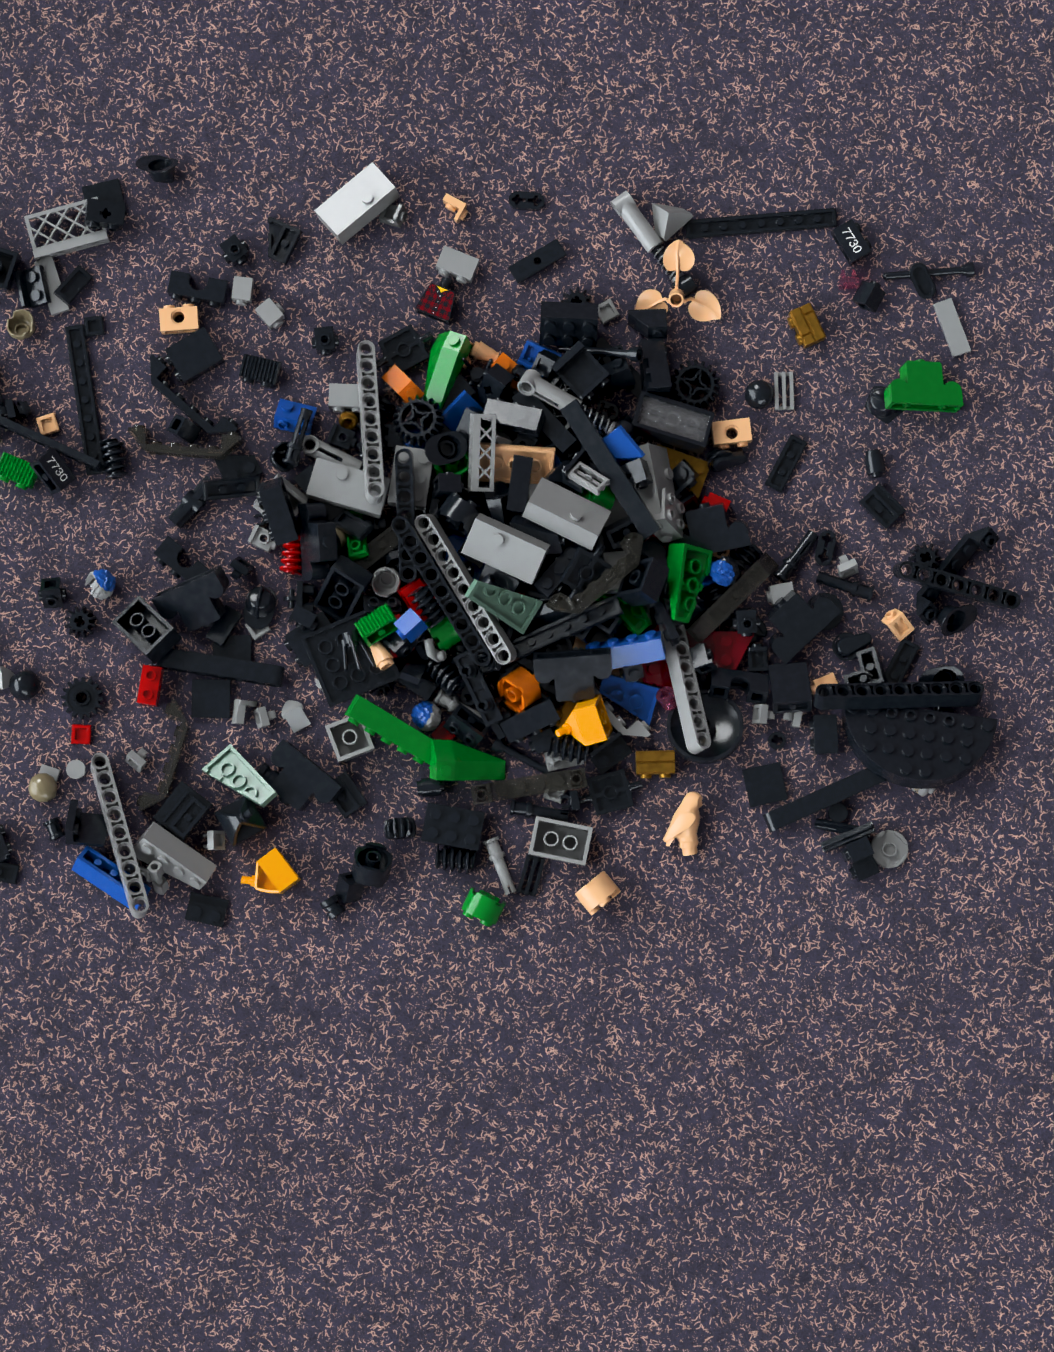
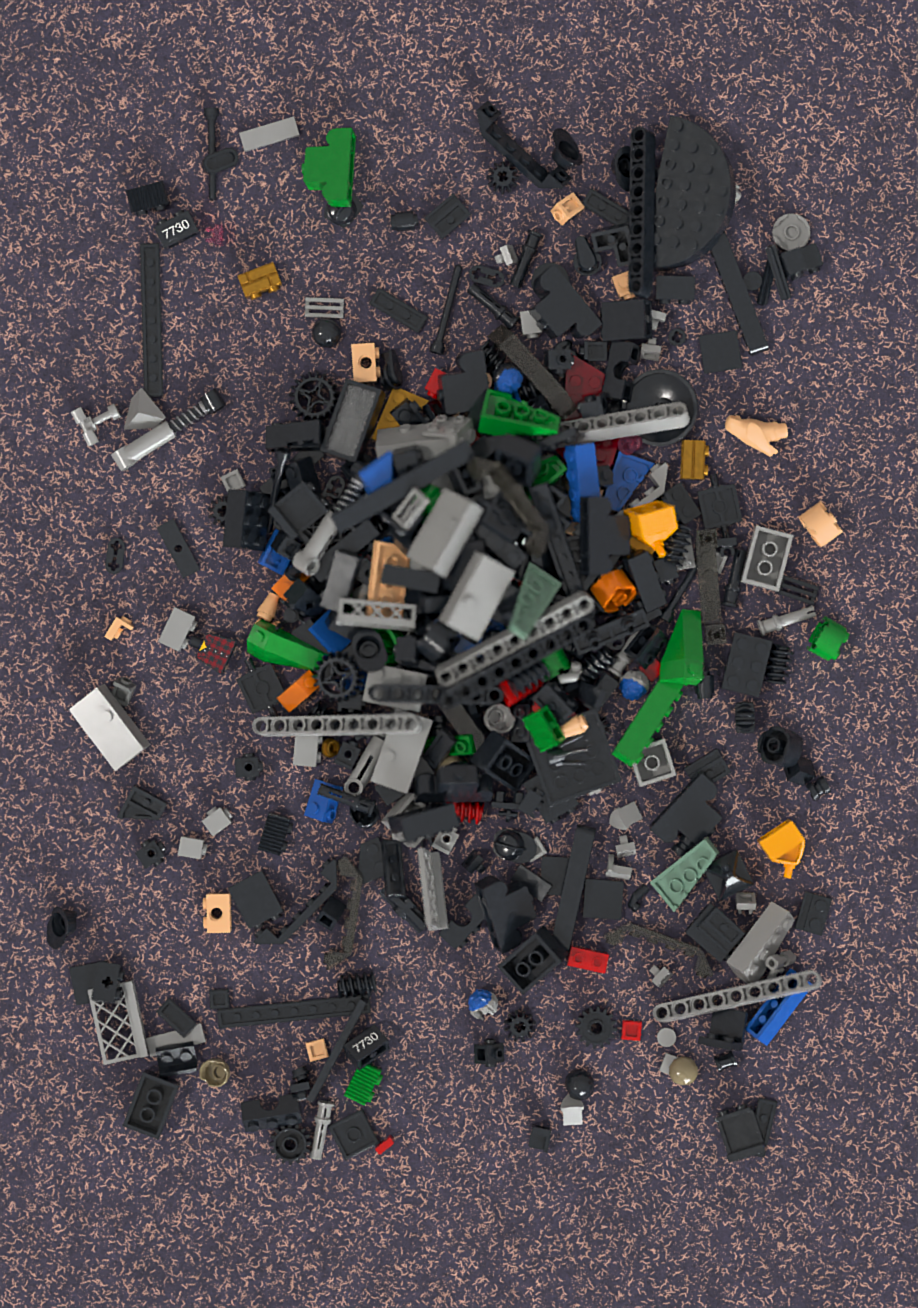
camera: 85 degrees left, 5 degrees up
black arch [167,270,229,308] -> none
brick [393,608,428,643] -> none
black slope [628,309,667,339] -> none
light nougat plant [635,239,721,321] -> none
black brick [852,281,886,313] -> none
black beam [893,561,1021,610] -> none
none -> light grey bar [71,403,121,447]
none -> black brick [126,181,170,217]
none -> light grey fence [417,848,448,931]
none -> black piece [429,264,462,355]
none -> black arm [628,884,649,912]

